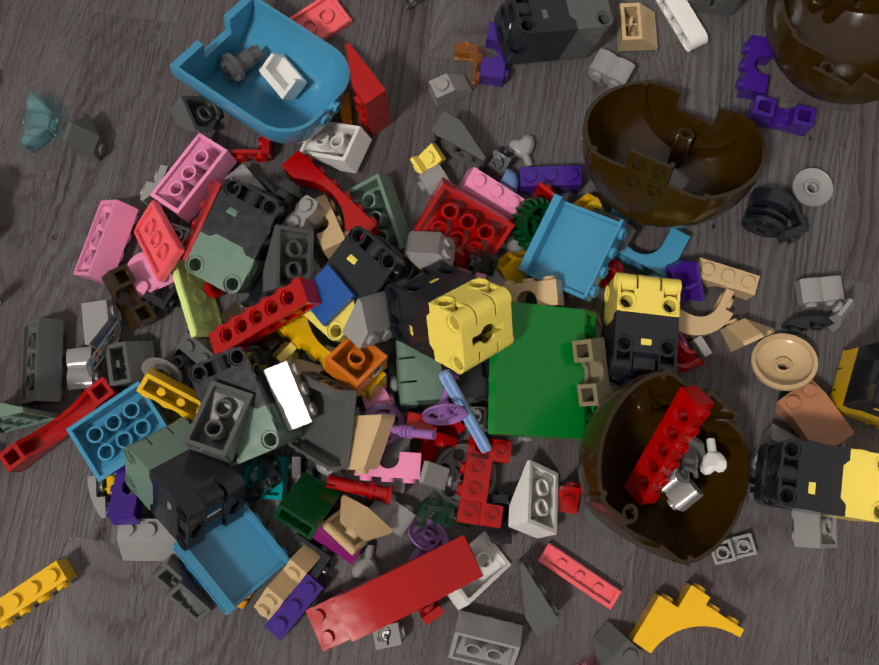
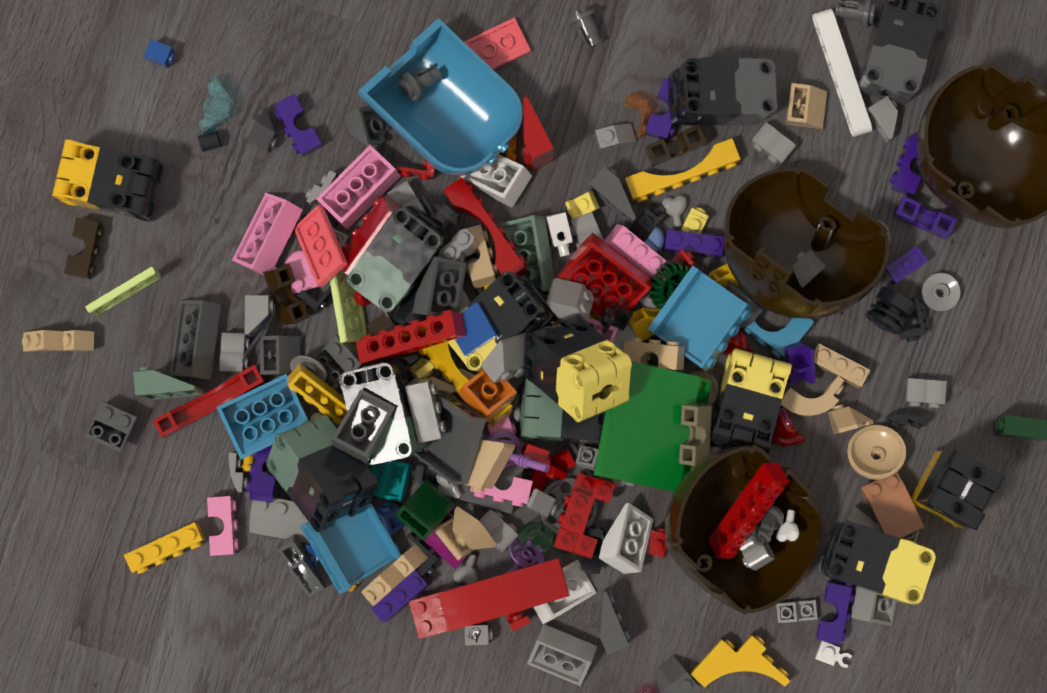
camera: 10 degrees right, 5 degrees up
black bracket [245,453,285,503] -> none
white panel [259,53,307,100] -> none
red pin [326,474,393,505] -> none
medium lavender dish [422,369,467,425] -> none
light blue axle [439,369,492,453] -> none
coral tile [537,542,622,610] -> none
light grey tile [688,335,712,359] -> none
light grey slope [827,298,854,332] -> none
none -> black beam [198,131,221,152]
none -> bright pink arch [207,496,239,556]
none -> dark purple arch [274,94,323,157]
none -> dark blue bracket [375,501,406,535]
none -> white torso [545,212,573,257]
none -> yellow arch [624,138,740,203]
none -> dark brown arch [645,124,706,167]
none -> light yellow bracket [681,207,709,234]
none -> dark purple arch [815,582,854,645]
none -> white plate [815,641,852,668]
none -> light grey slope [867,96,898,143]
none -> dark purple panel [885,246,928,285]

